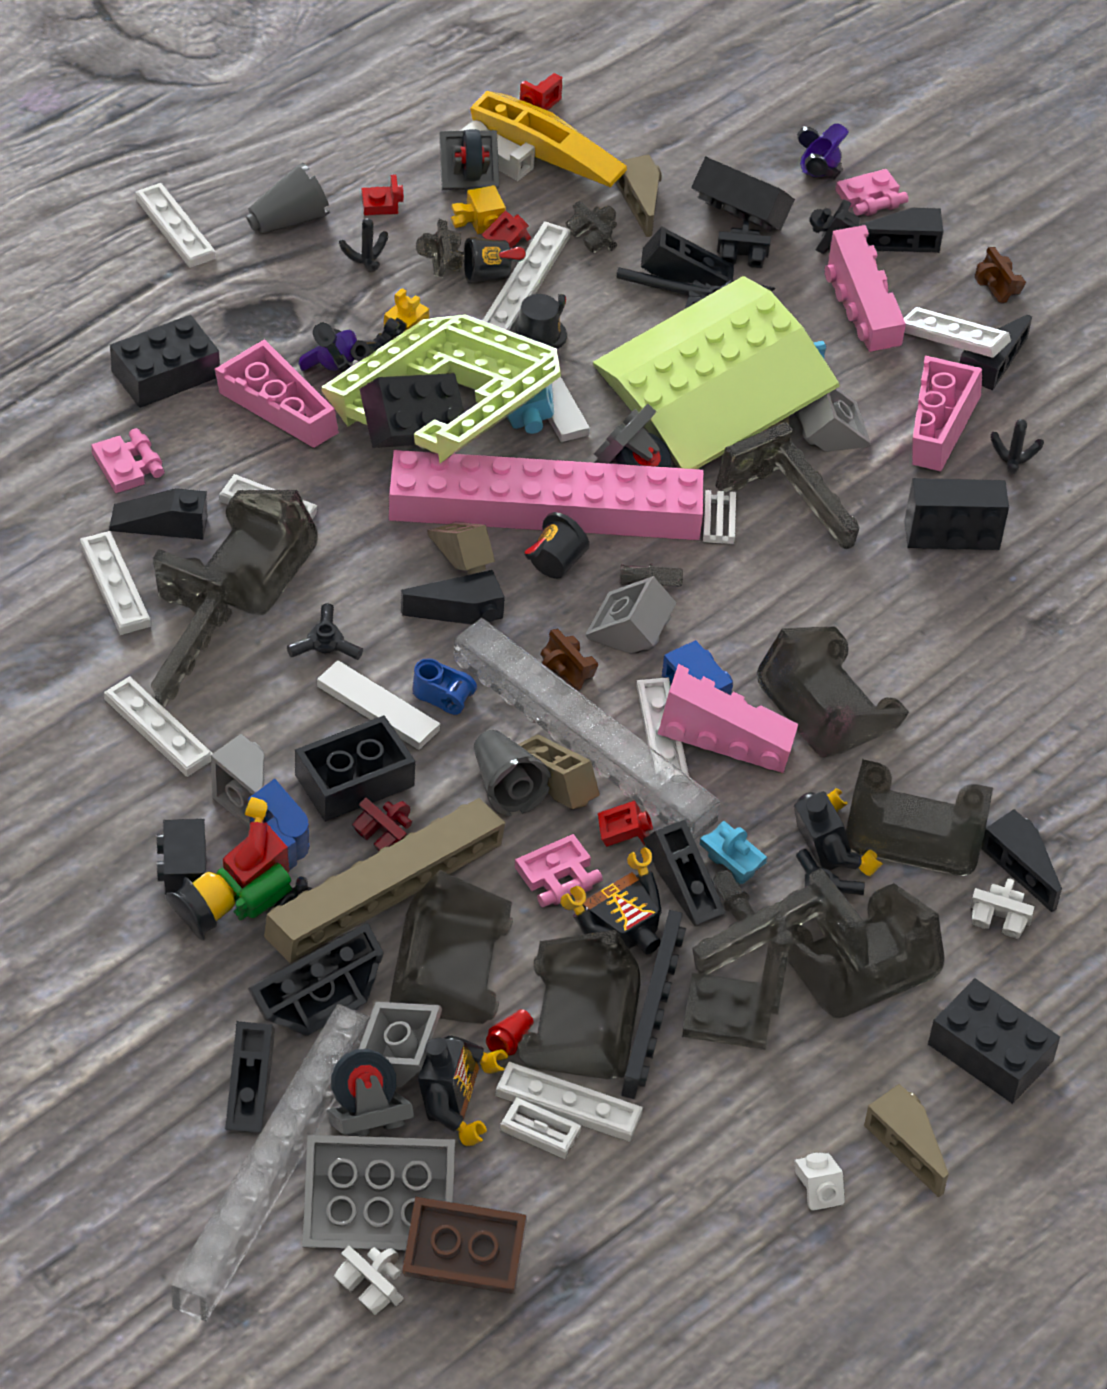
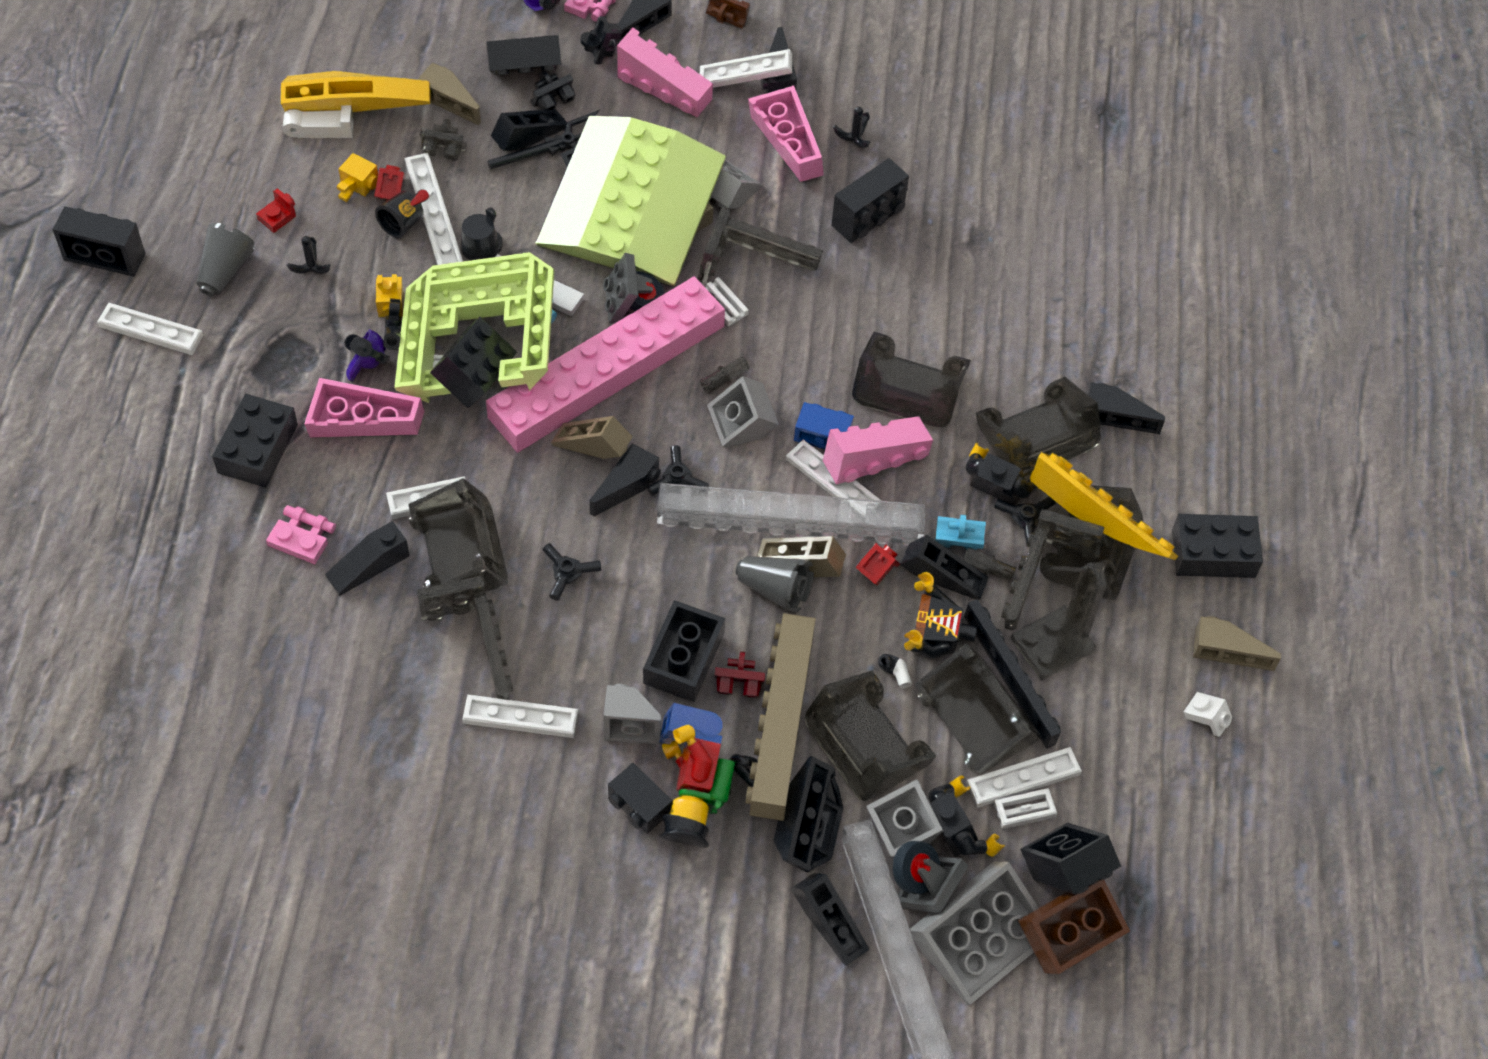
camera: 40 degrees left, 10 degrees up
white tile [80,531,151,635] -> none
white tile [317,660,440,750] -> none
white hips [334,1245,404,1315] -> none
blue piece [412,658,477,715] -> none
clear smoke hips [416,219,465,277] -> none
dark grey plate [439,129,499,190] -> none
red cone [486,1009,534,1056] -> none
bright pink plate [514,834,603,907] -> none
red bracket [520,73,563,111] -> none
black hat [524,512,590,579] -> none
reddish brown hips [540,629,598,692] -> none
white hips [971,878,1035,939] -> none
none -> black brick [52,206,146,277]
none -> black piece [647,445,709,496]
none -> arm [878,654,912,689]
none -> black brick [1020,823,1121,894]
none -> yellow wedge [1030,452,1178,560]

